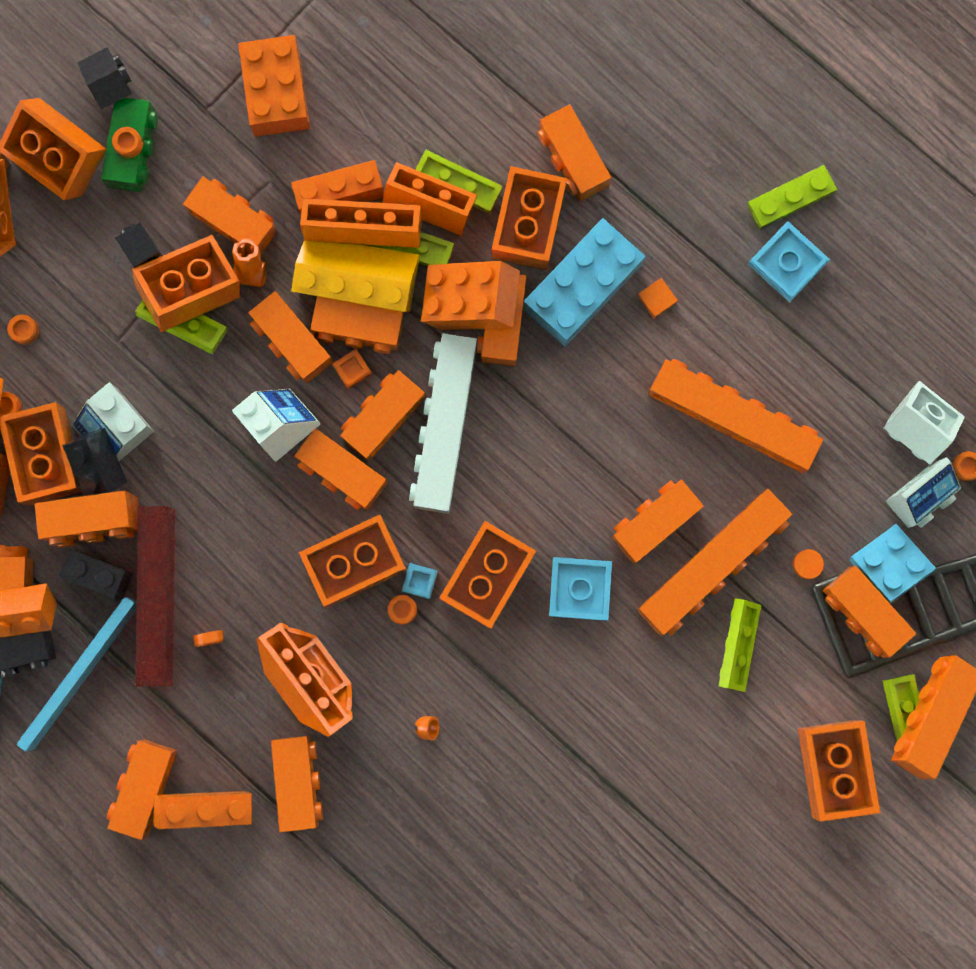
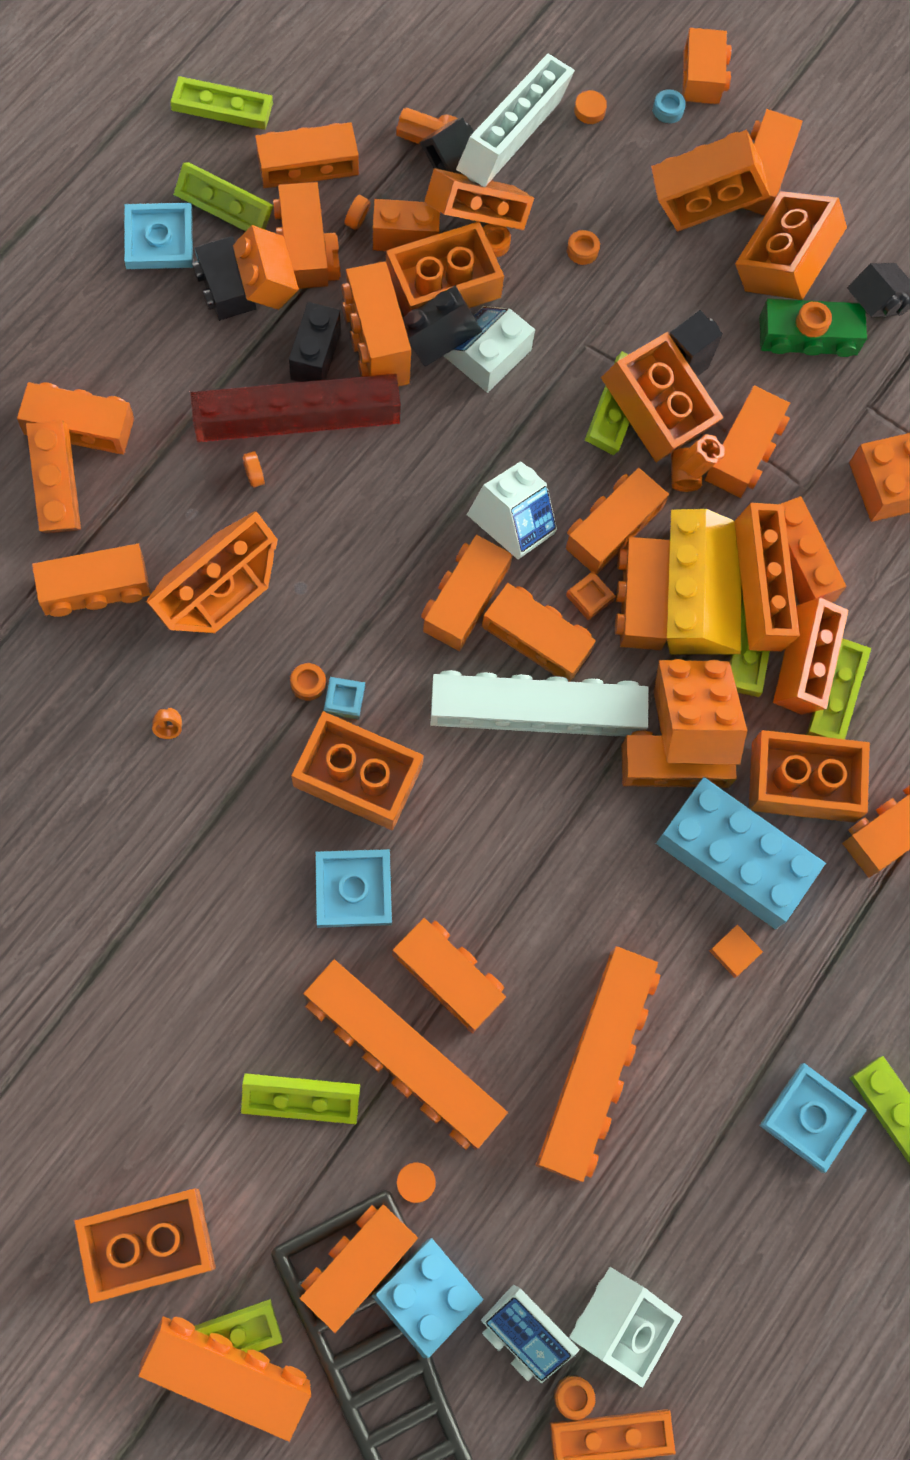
camera: 75 degrees right, 10 degrees down
medium azure tile [17,597,141,751] -> none
orange brick [299,515,407,608] -> none

